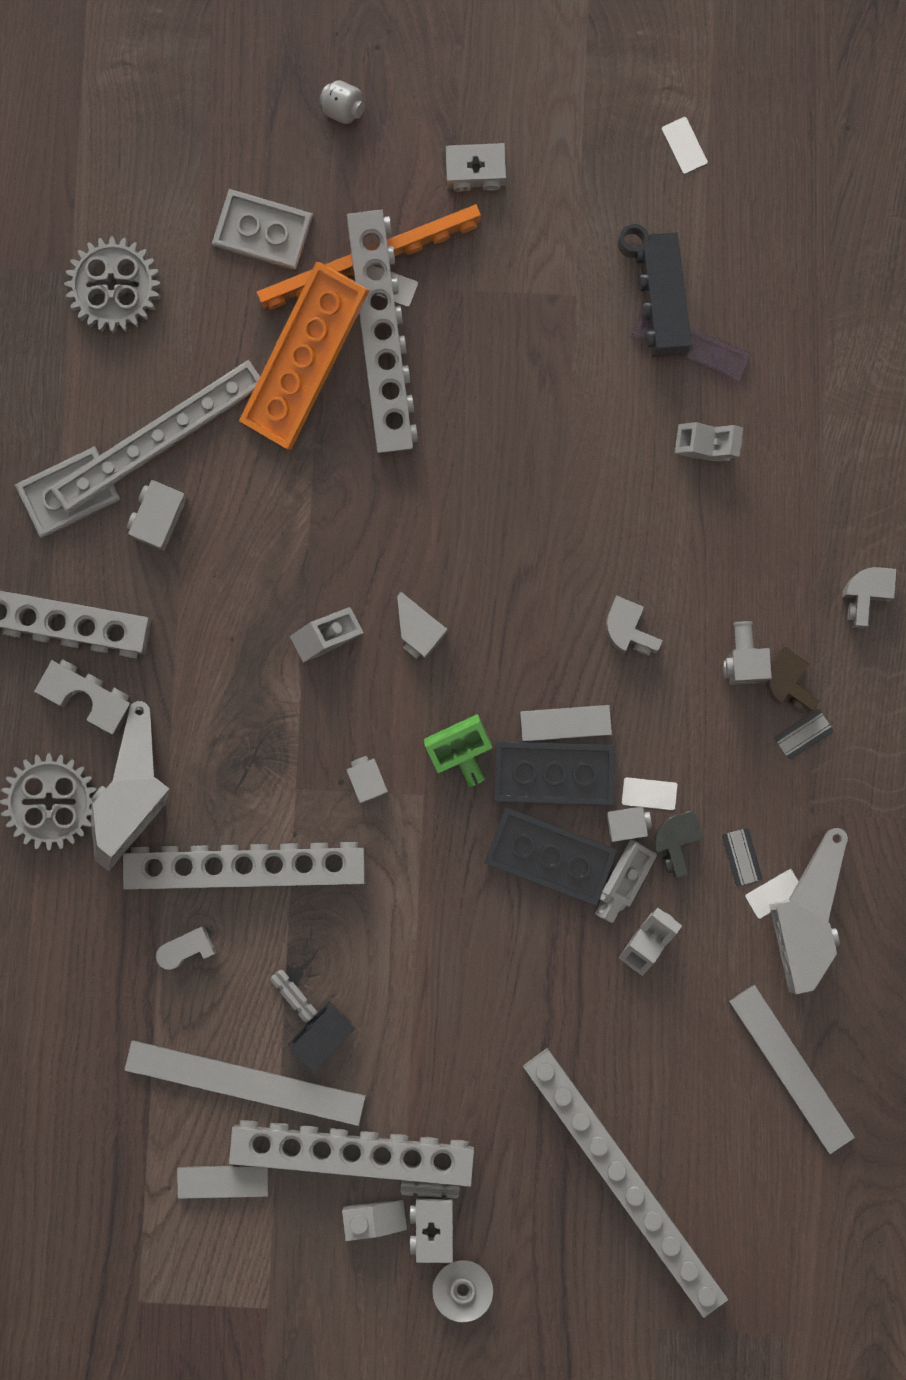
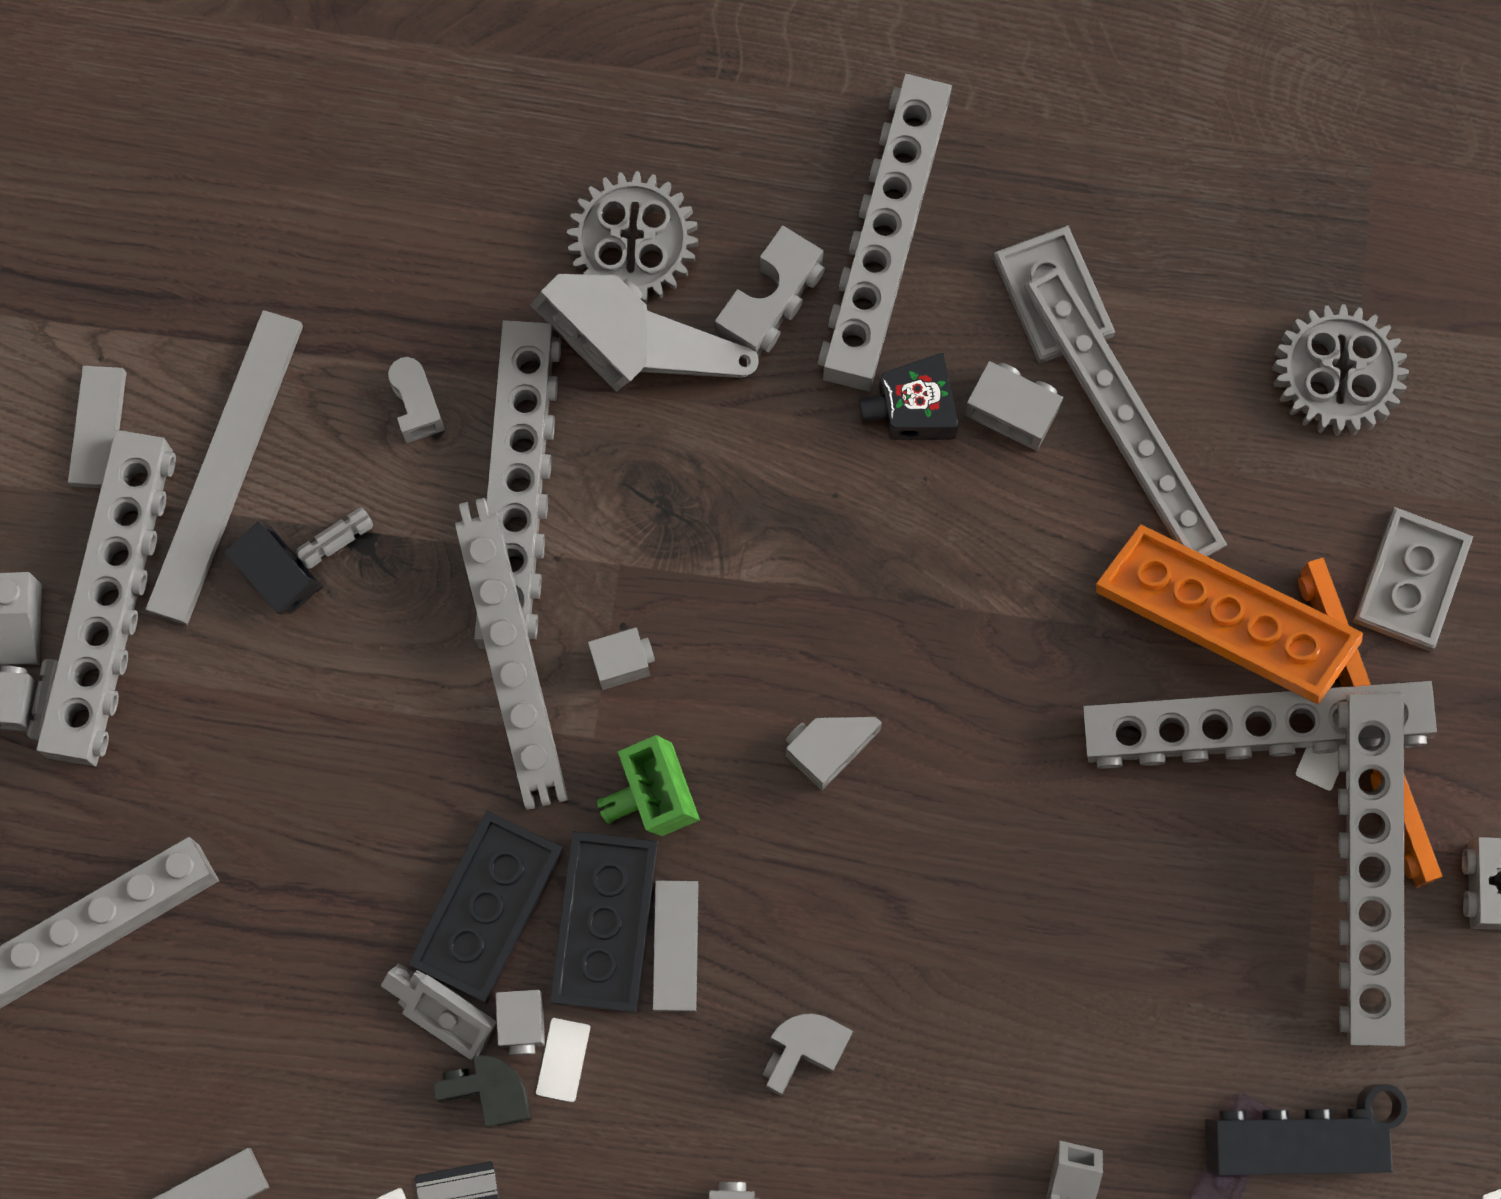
camera: 90 degrees right, 10 degrees down
light grey slope [290,607,364,663] -> none
light grey brick [619,908,682,976] -> none
none -> light grey hinge [455,498,568,810]
none -> black torso [859,353,959,440]
none -> light grey brick [1338,692,1405,1046]

